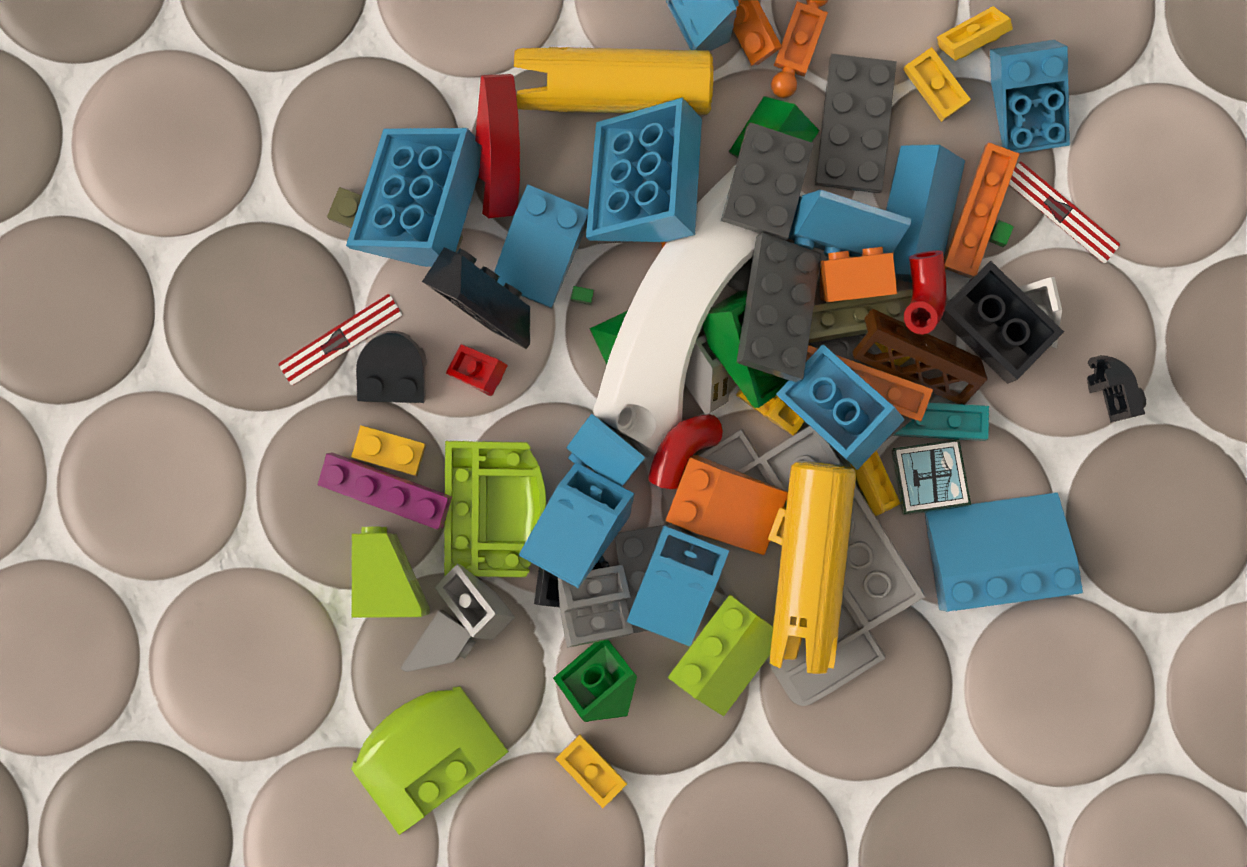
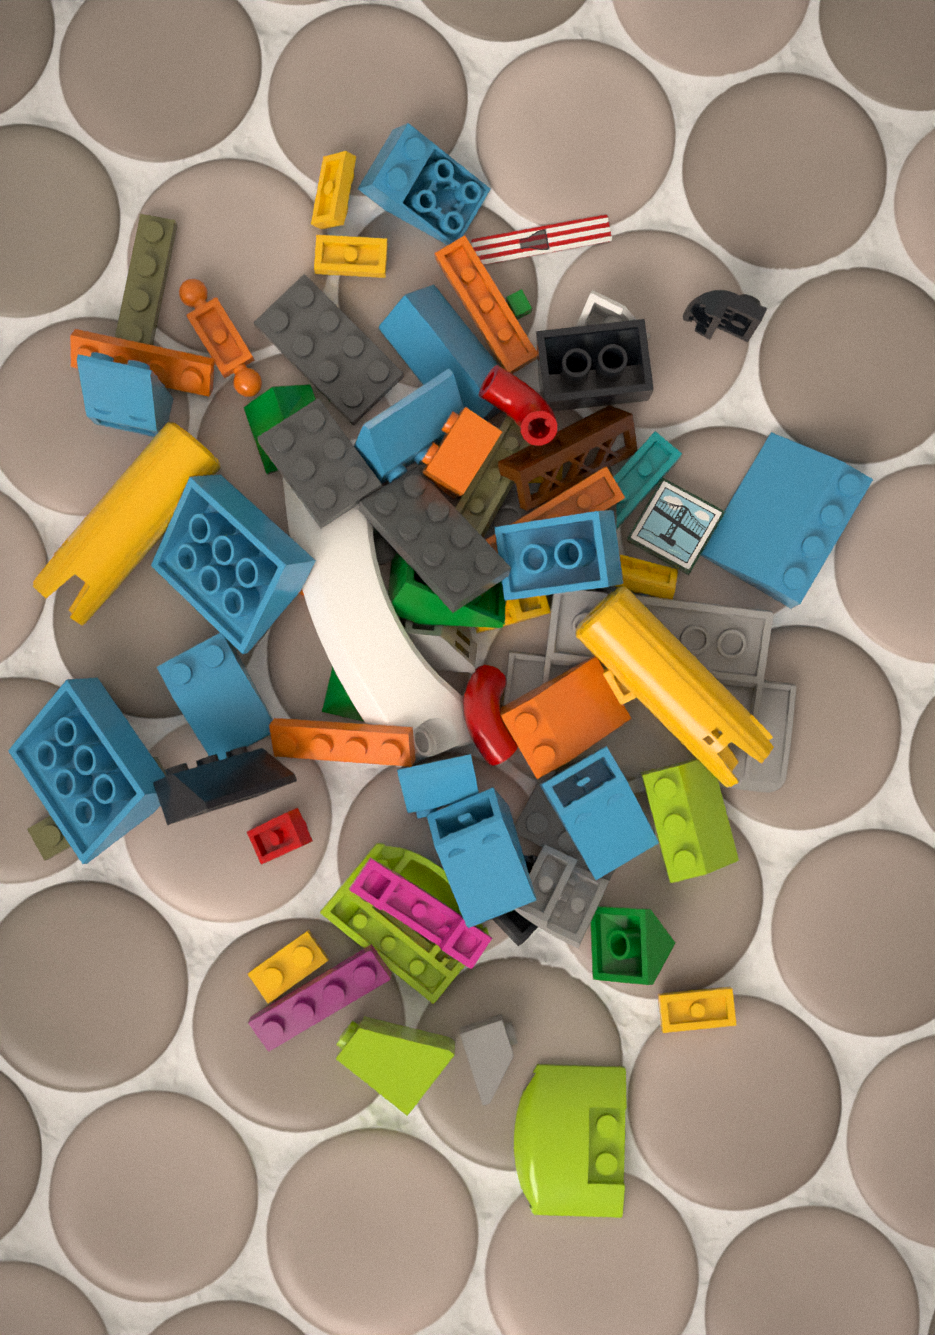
camera: 50 degrees left, 0 degrees up
sticker [278,294,402,385] -> none
black slope [356,331,427,403] -> none
light grey slope [434,564,515,640] -> none
red slope [475,74,520,219] -> none
green piece [571,286,594,305] -> none
none -> orange plate [269,718,416,767]
none -> dark pink slope [349,857,493,969]

